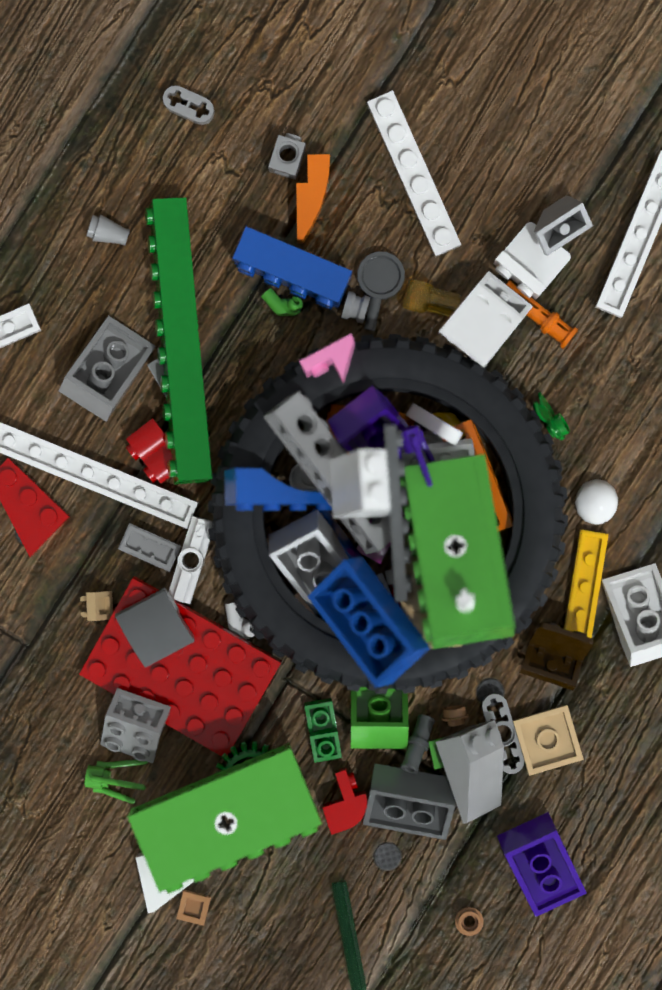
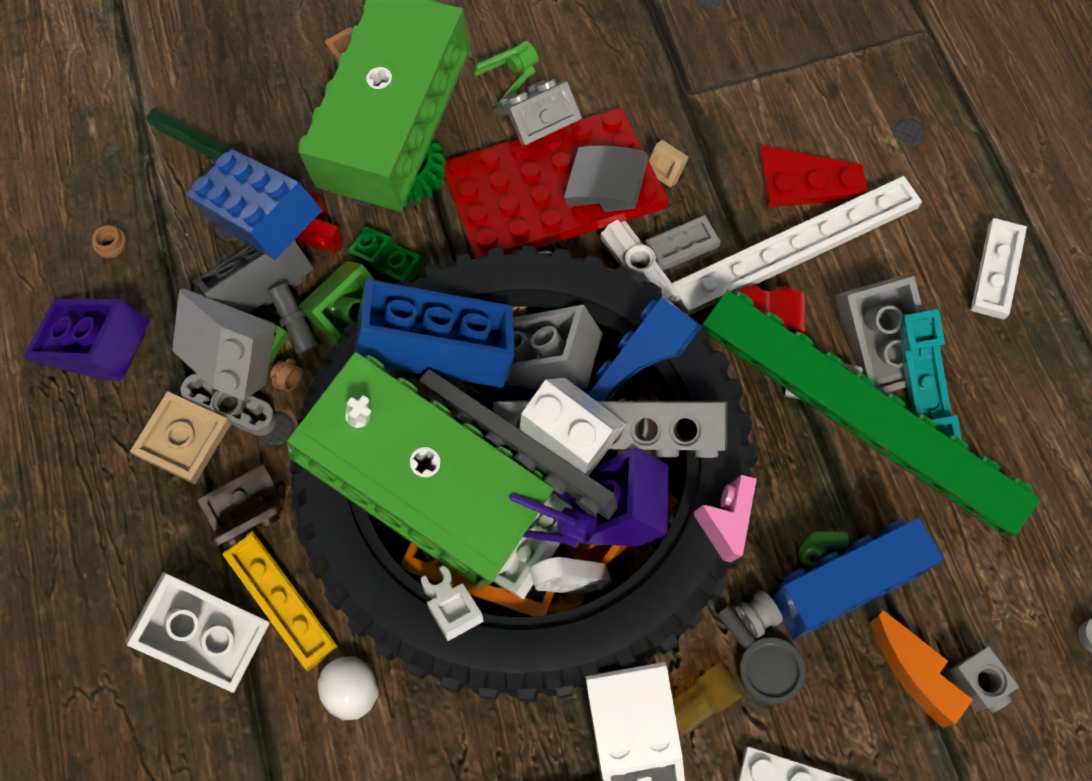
camera: 135 degrees right, 20 degrees down
light grey cone [86,214,130,246] -> none
green plate [533,392,570,440] -> none
none -> blue brick [186,149,322,260]
none -> white plate [421,566,484,641]
none -> teal slope [901,309,962,439]

